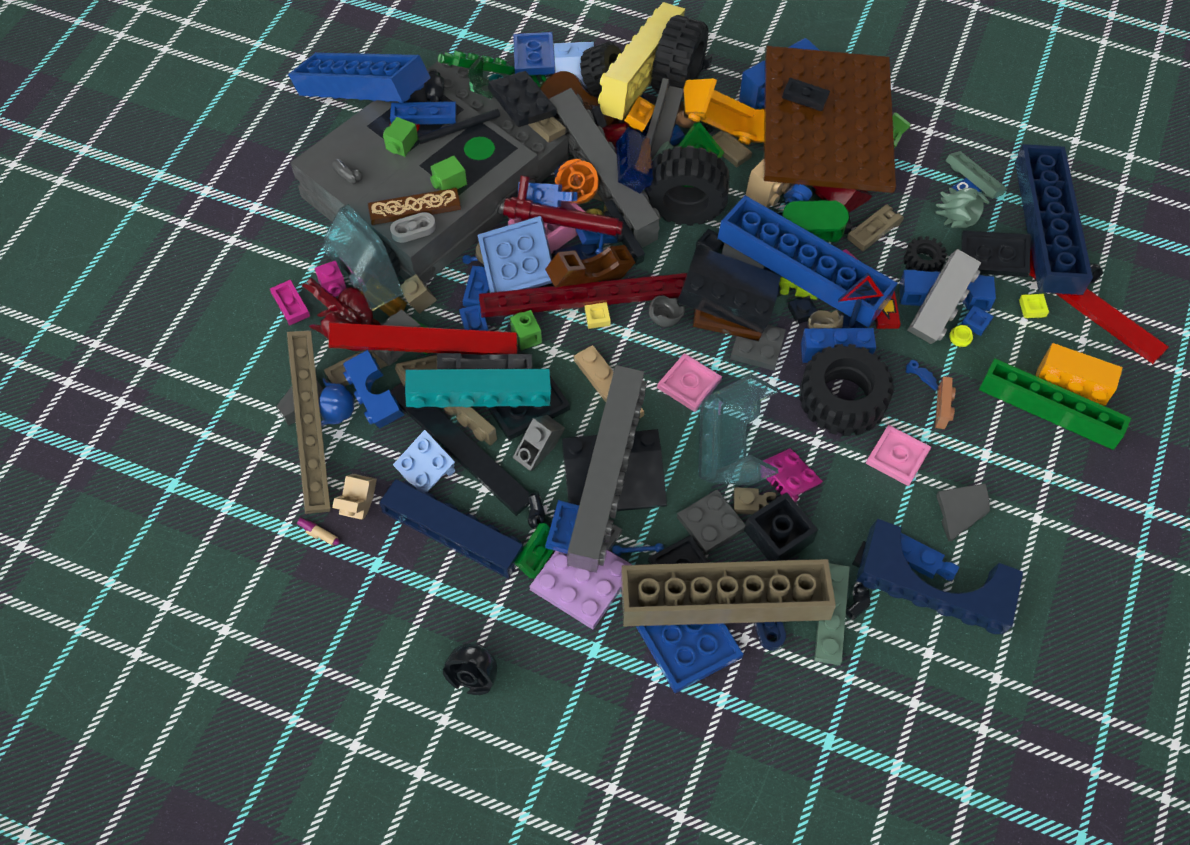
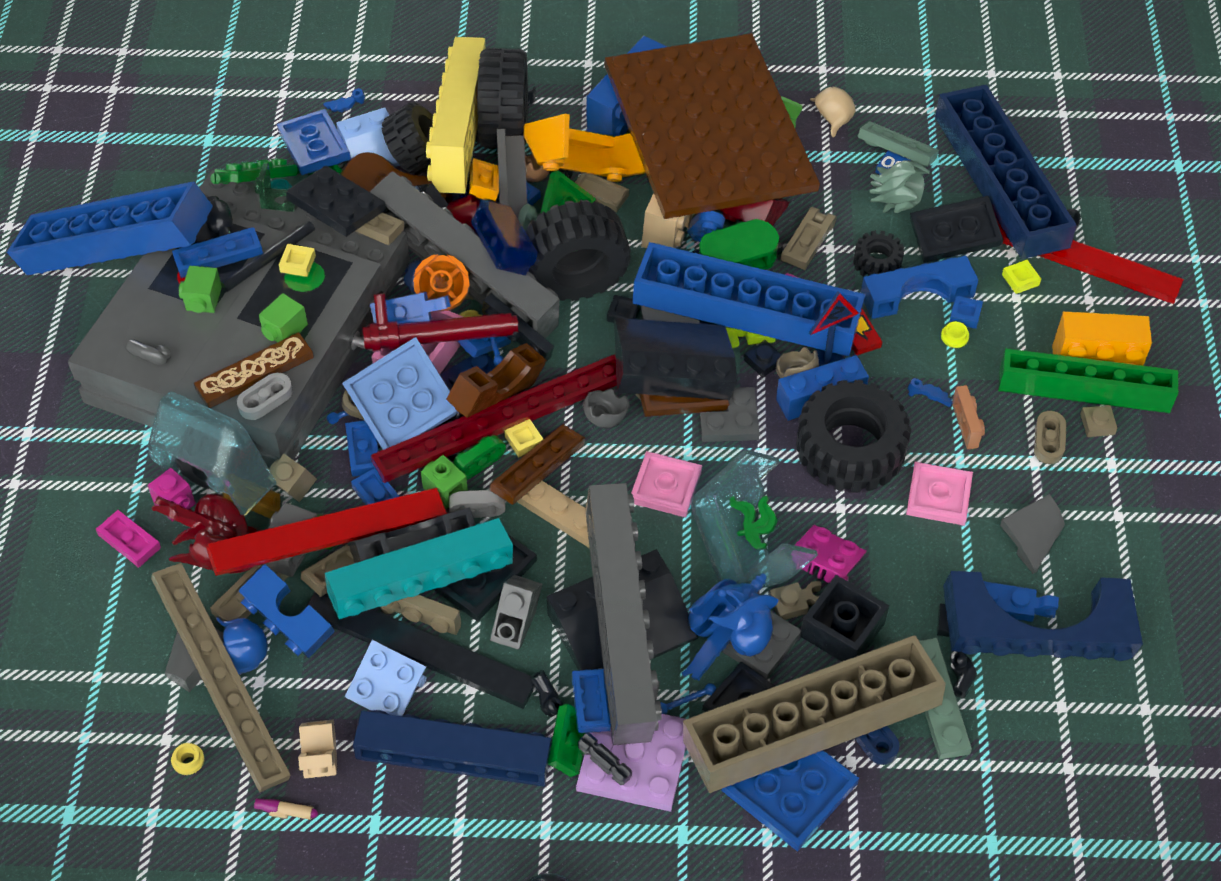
camera: 20 degrees left, 5 degrees down
black plate [782,78,830,111] -> none
light grey brick [907,249,981,344] -> none
none -> light yellow plate [171,743,204,775]
none -> light yellow plate [279,244,316,277]
none -> blue piece [323,88,365,113]
none -> light grey beam [449,490,505,518]
none -> green plate [454,435,506,480]
none -> reddish brown tile [490,424,585,505]
none -> black axle [578,733,632,785]
none -> blue hair [682,573,779,681]
none -> green piece [730,496,777,551]
none -> tan hair [810,87,856,138]
none -> dark tan plate [1034,411,1066,464]
none -> dark tan plate [1080,405,1118,437]

